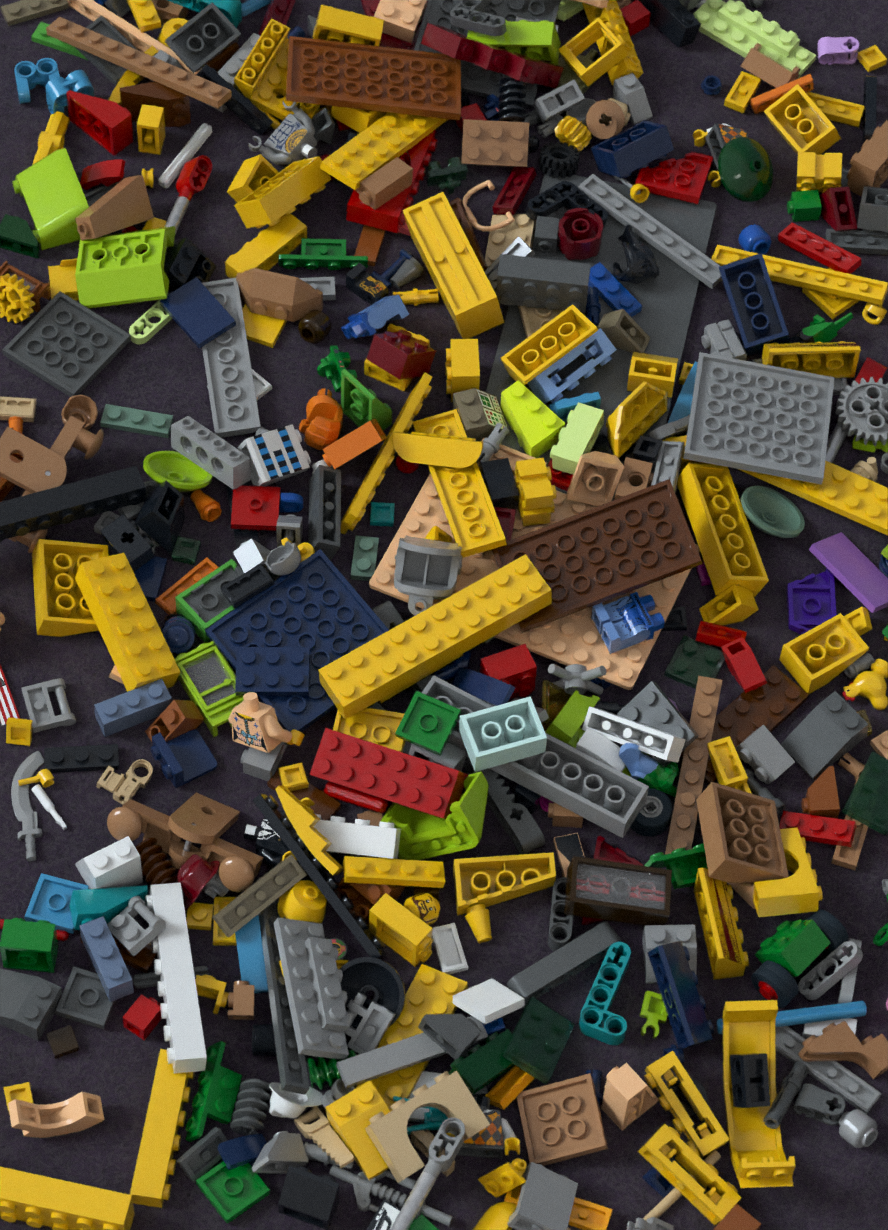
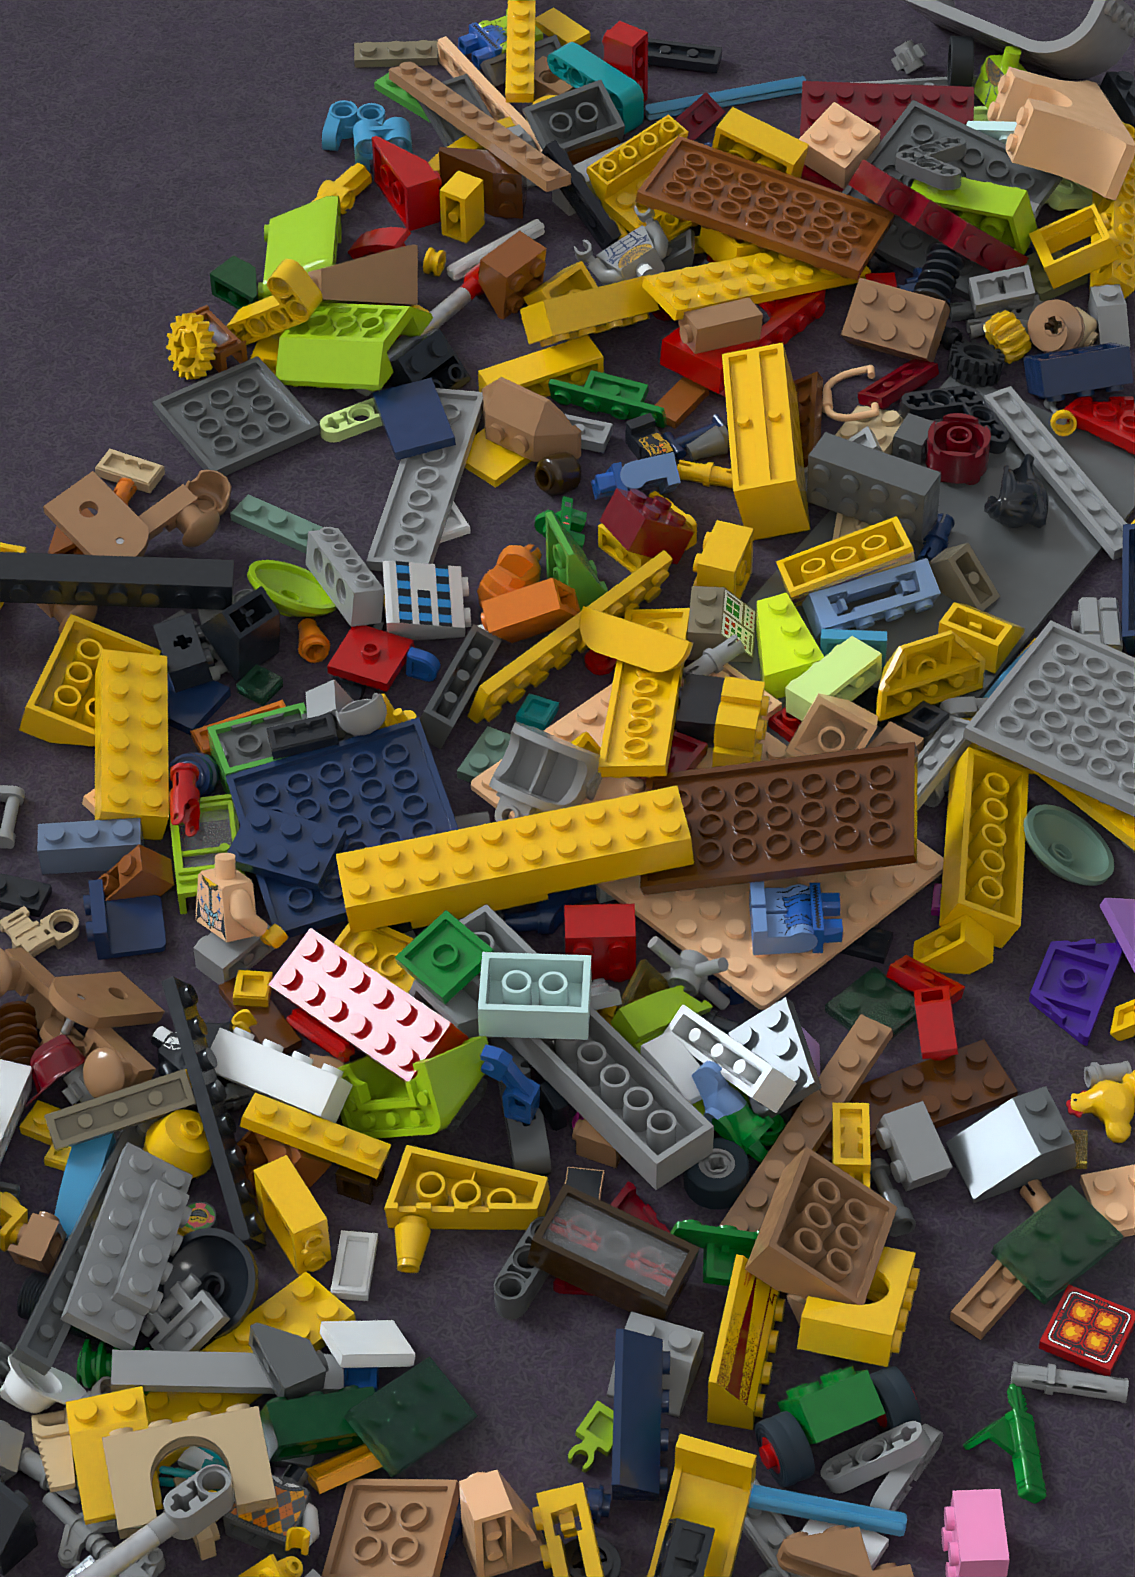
camera: 25 degrees right, 10 degrees down
yellow slope [275,785,343,875] -> none
light grey slope [276,515,303,547] -> none
yellow head [403,893,440,925] -> none
clear green hips [426,157,468,194] -> none
dark blue slope [451,667,515,706] -> none
dark grey beam [507,921,623,1005] -> none
teal beam [579,941,631,1046] -> none
blue plate [589,262,642,317] -> none
yellow slope [779,613,869,694] -> none
red plate [779,811,856,847] -> none
dark orange slope [802,766,840,818] -> none
none -> red piece [169,763,200,837]
none -> yellow beam [226,259,323,345]
none -> dark orange slope [478,231,547,320]
none -> blue piece [480,1044,540,1124]

